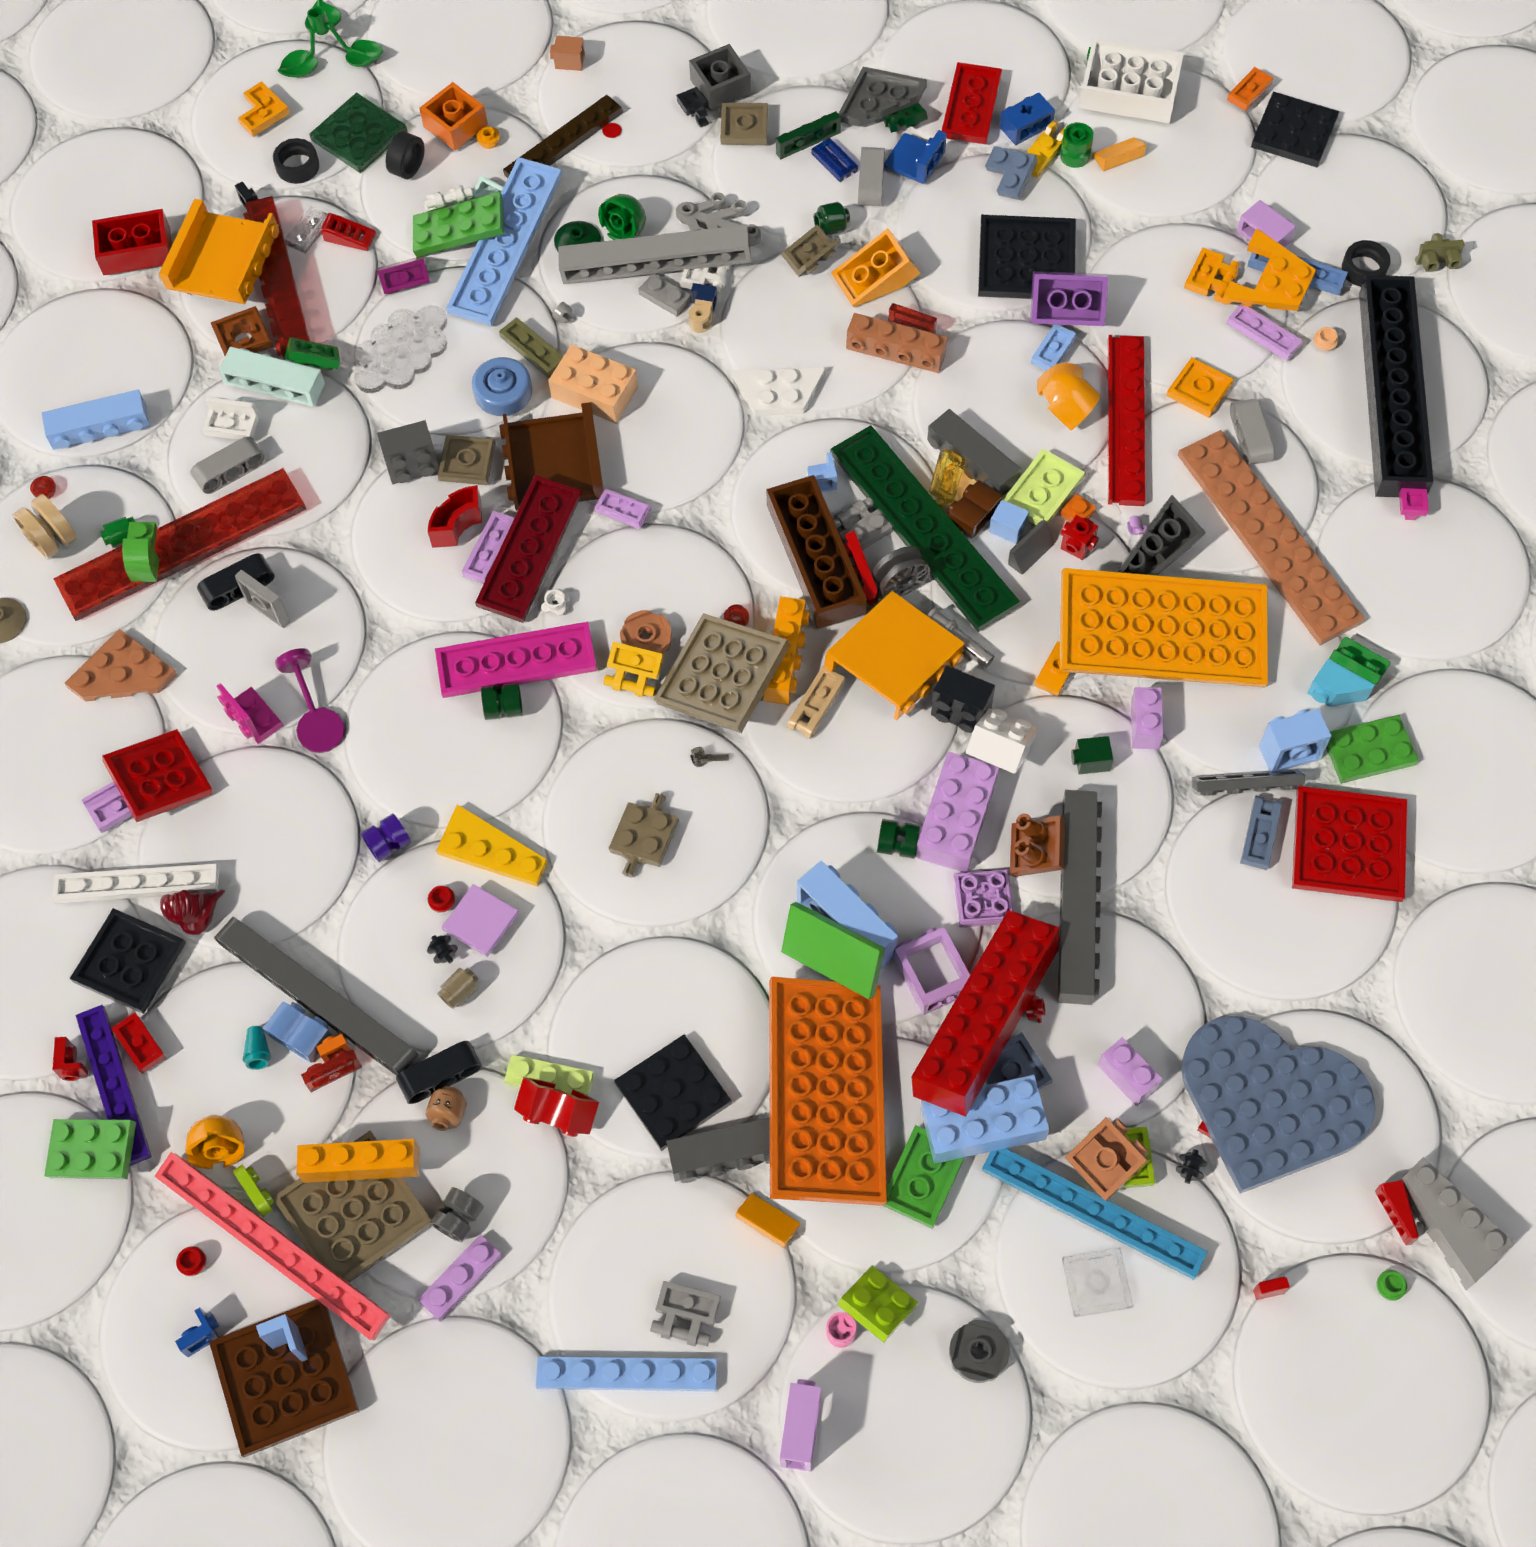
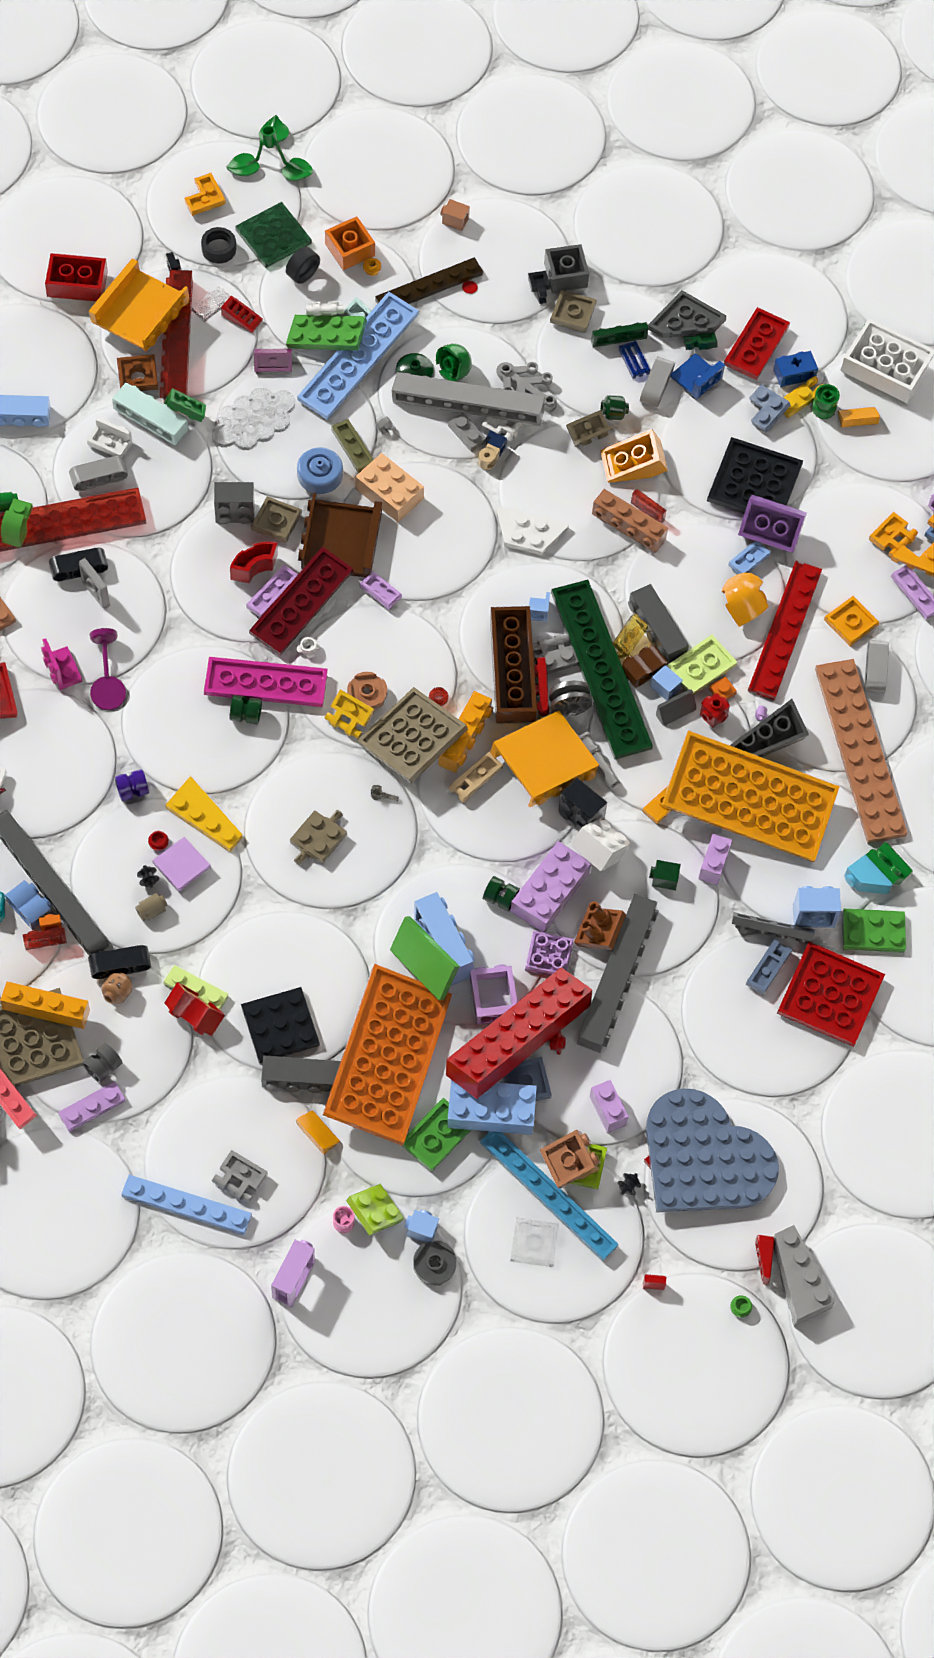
camera: 10 degrees right, 0 degrees up
none -> light blue brick [405,1210,439,1243]

